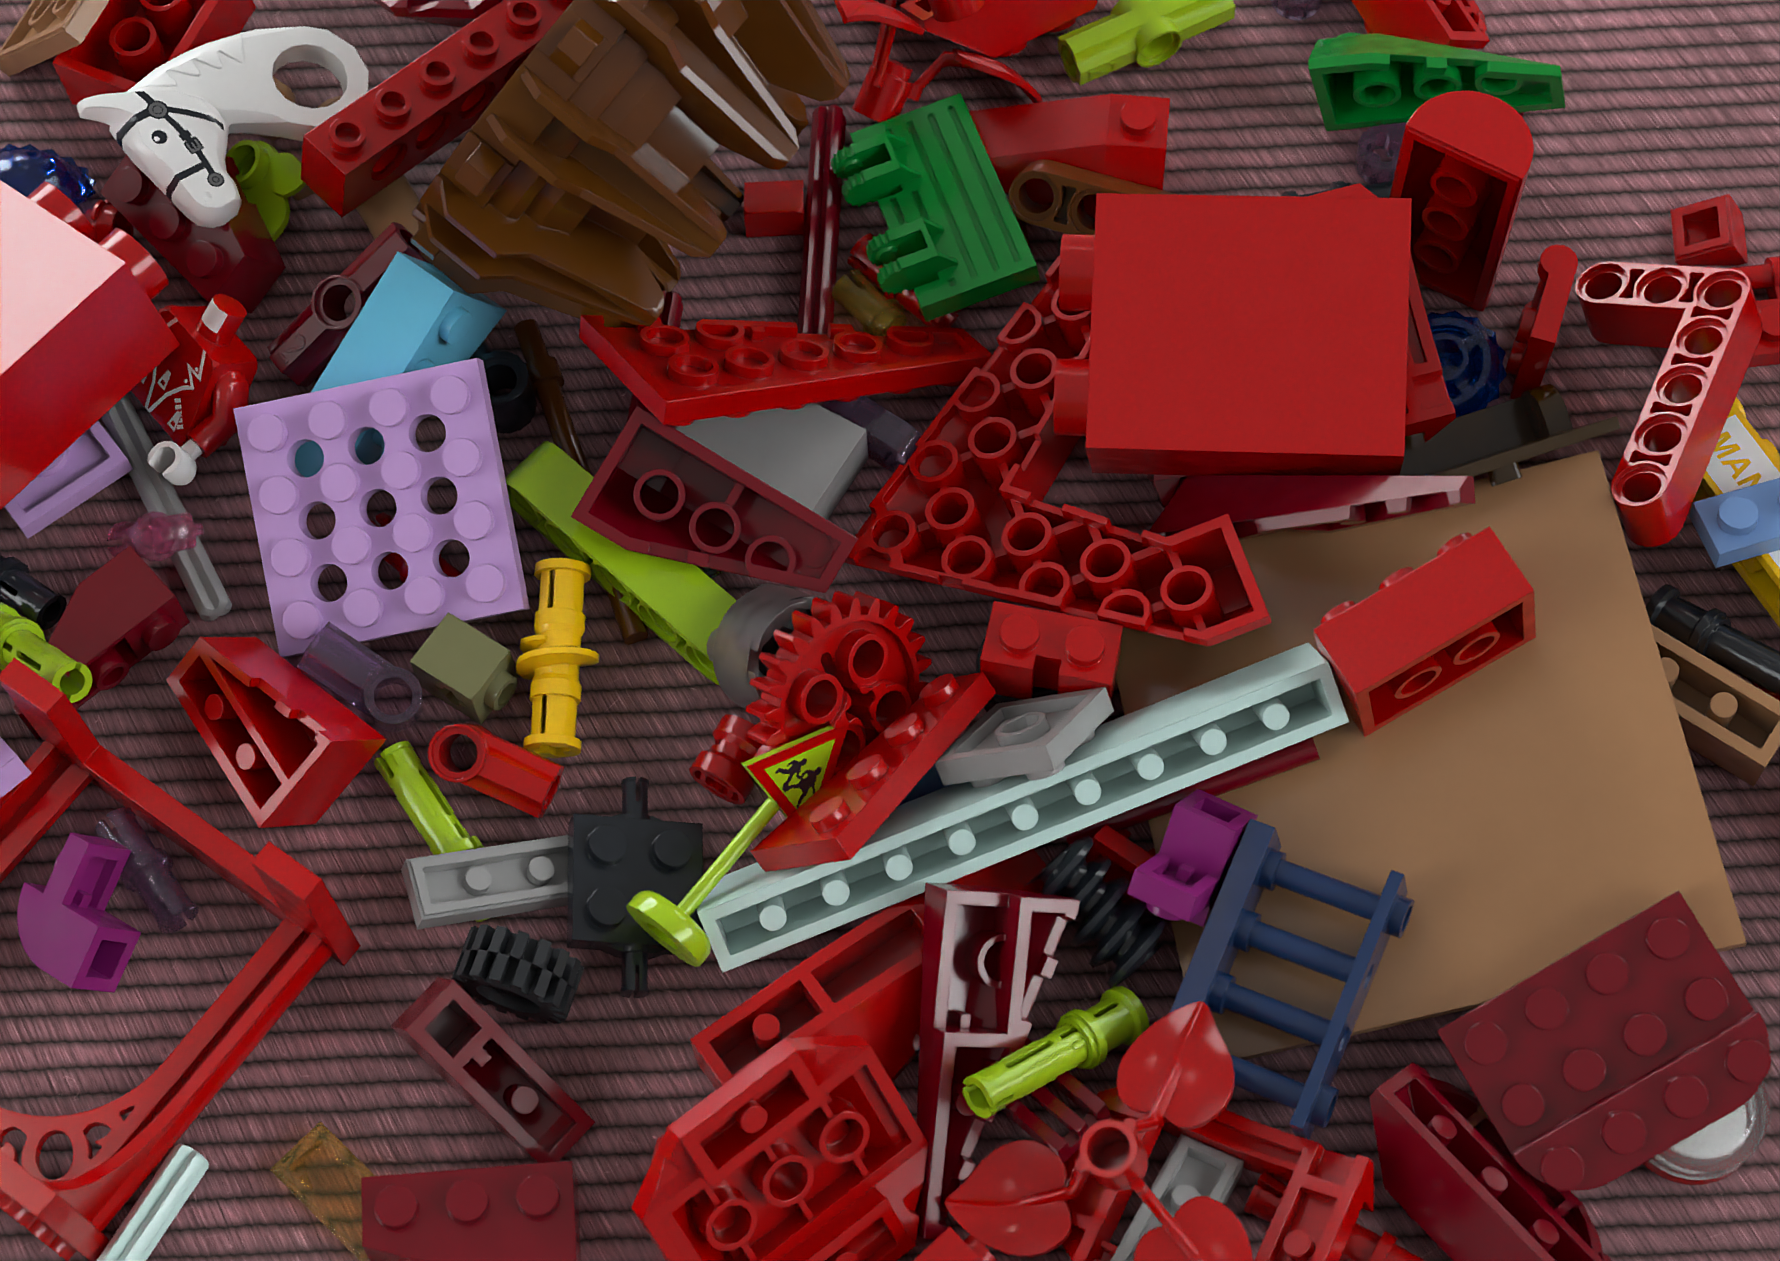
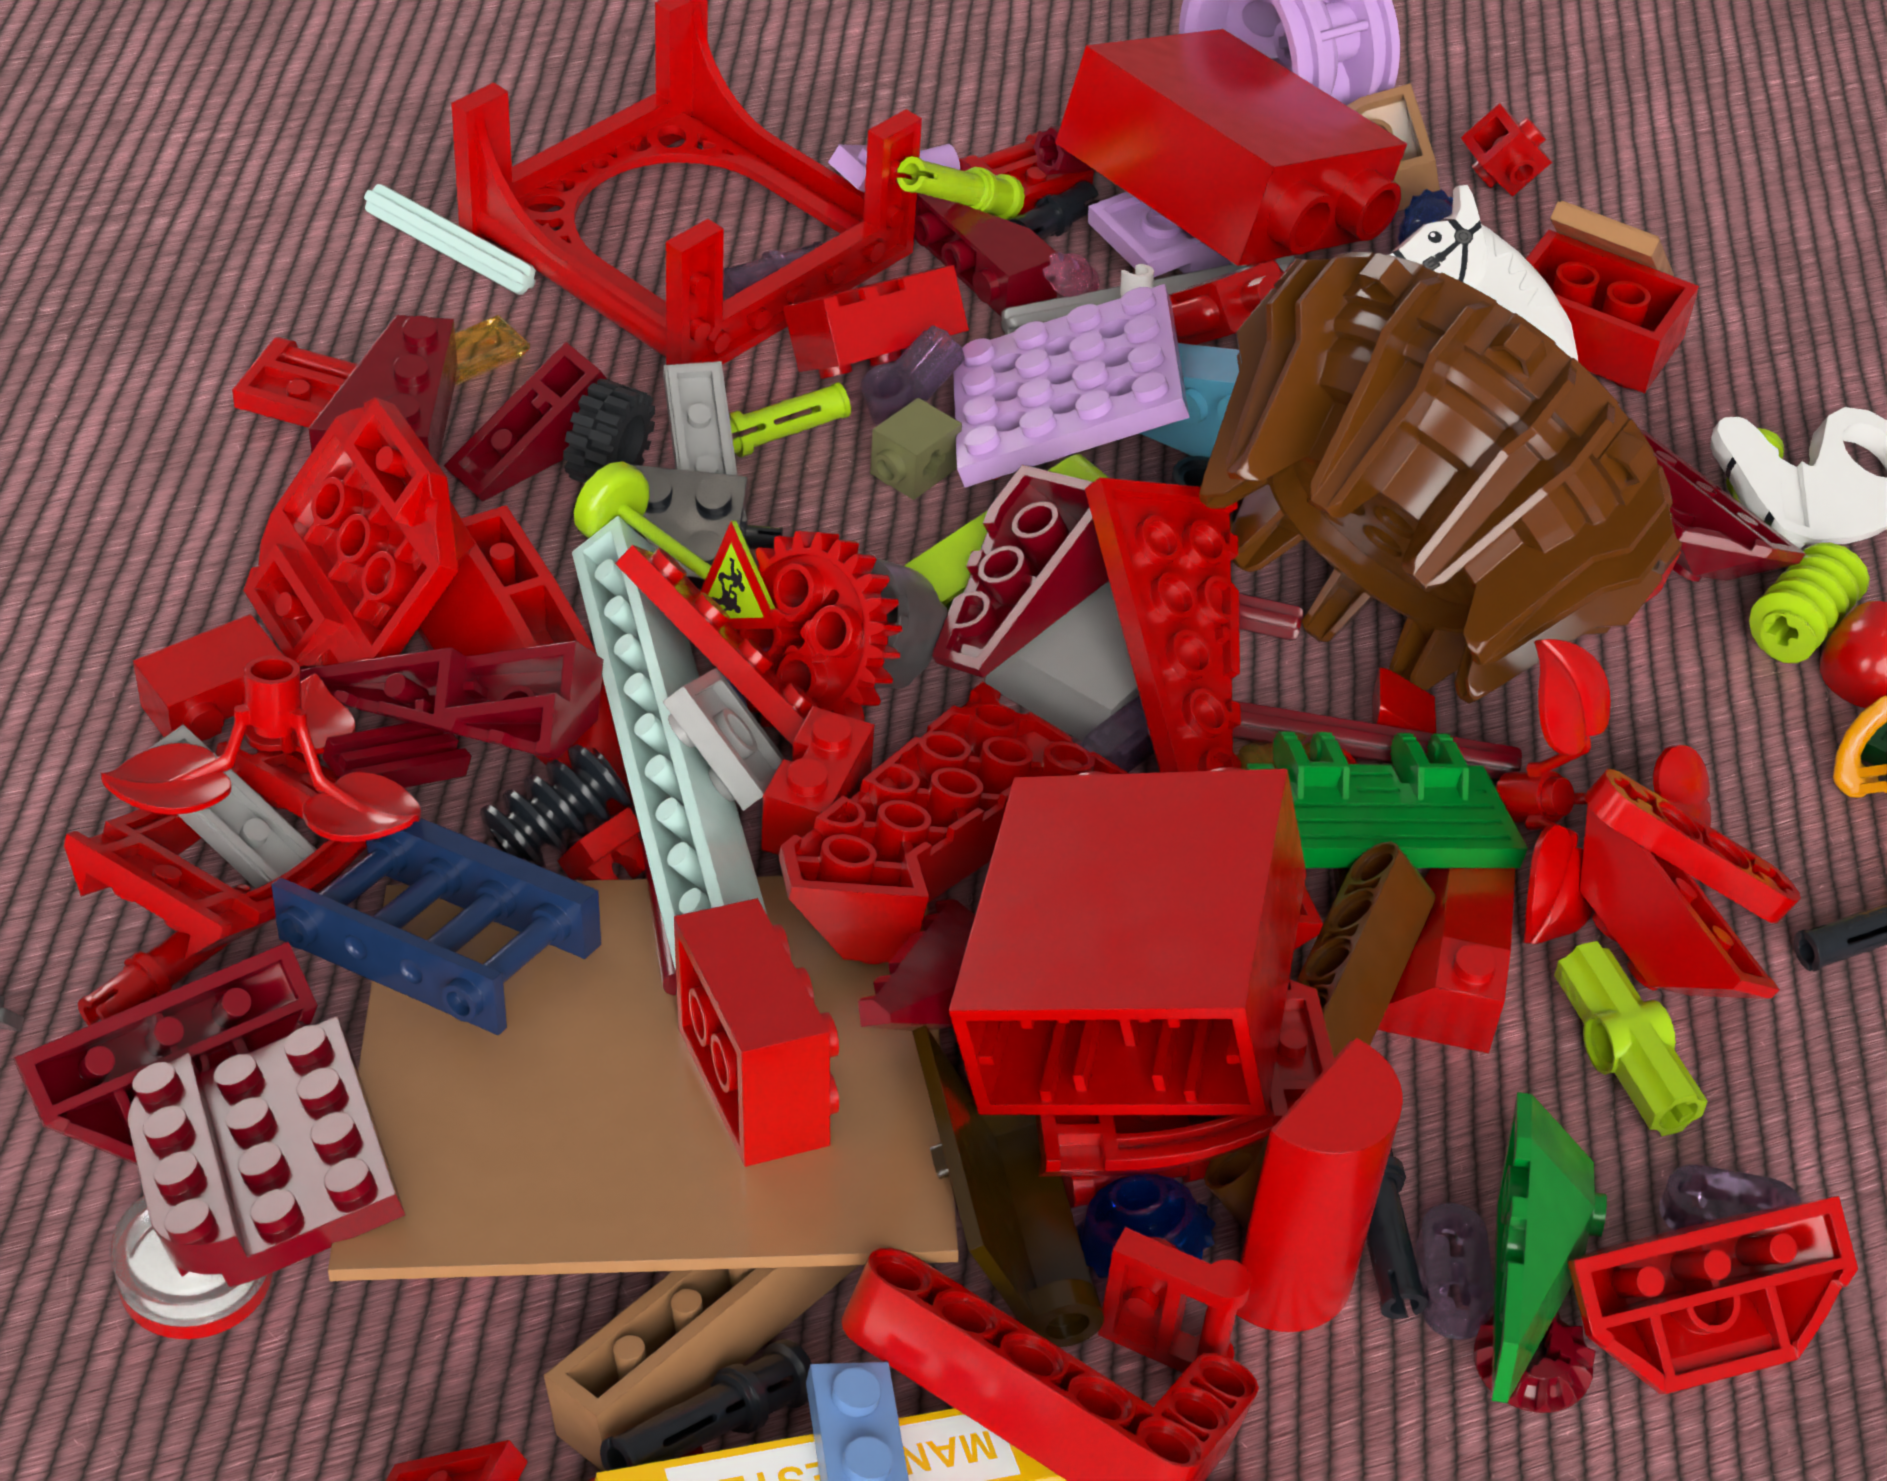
camera: 90 degrees right, 20 degrees down
magenta brick [17,832,142,993] -> none
red piece [427,723,565,818] -> none
yellow piece [516,558,599,758] -> none
lime pin [963,986,1149,1118] -> none
magenta brick [1127,789,1258,927] -> none

